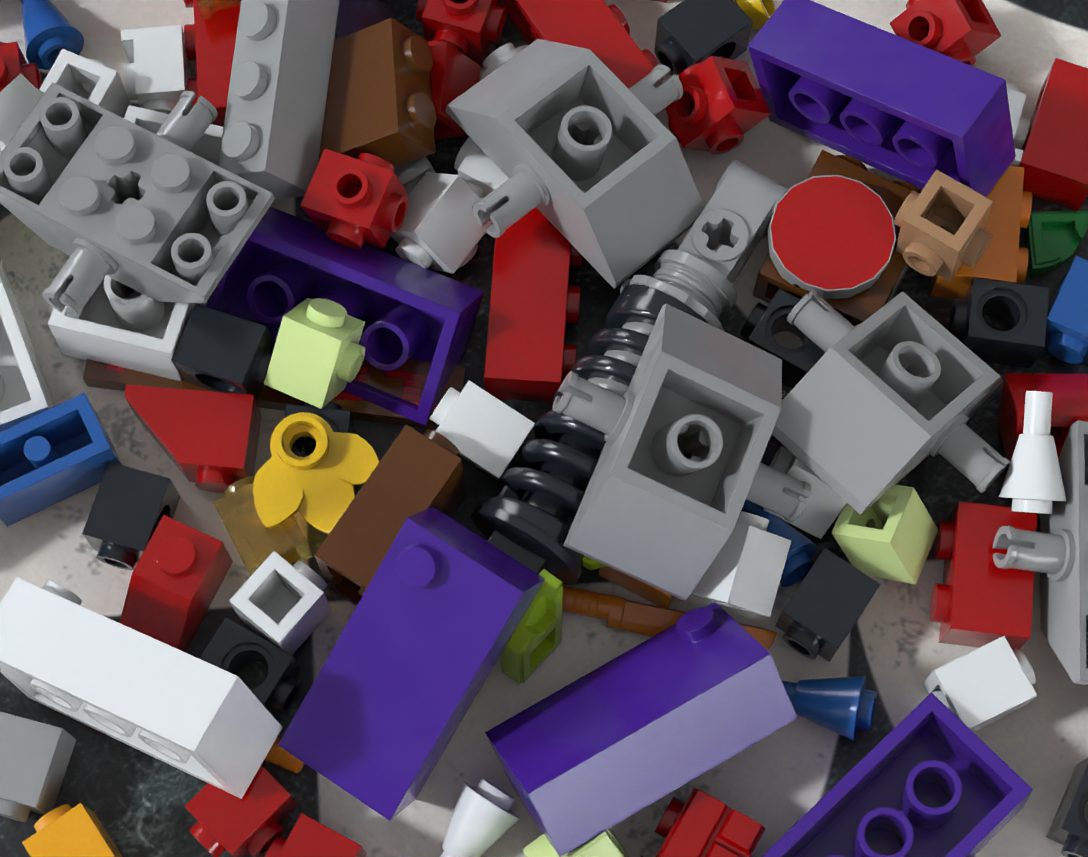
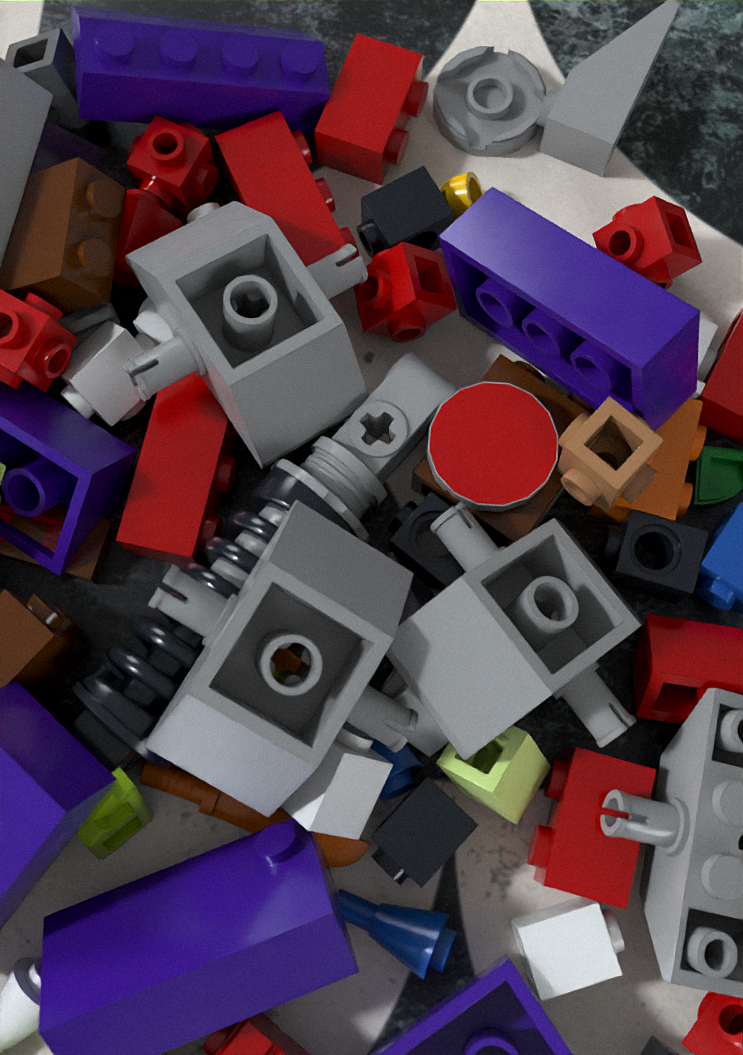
camera: 10 degrees right, 5 degrees up
white brick [430,381,535,480] -> none
white cone [999,391,1067,514] -> none

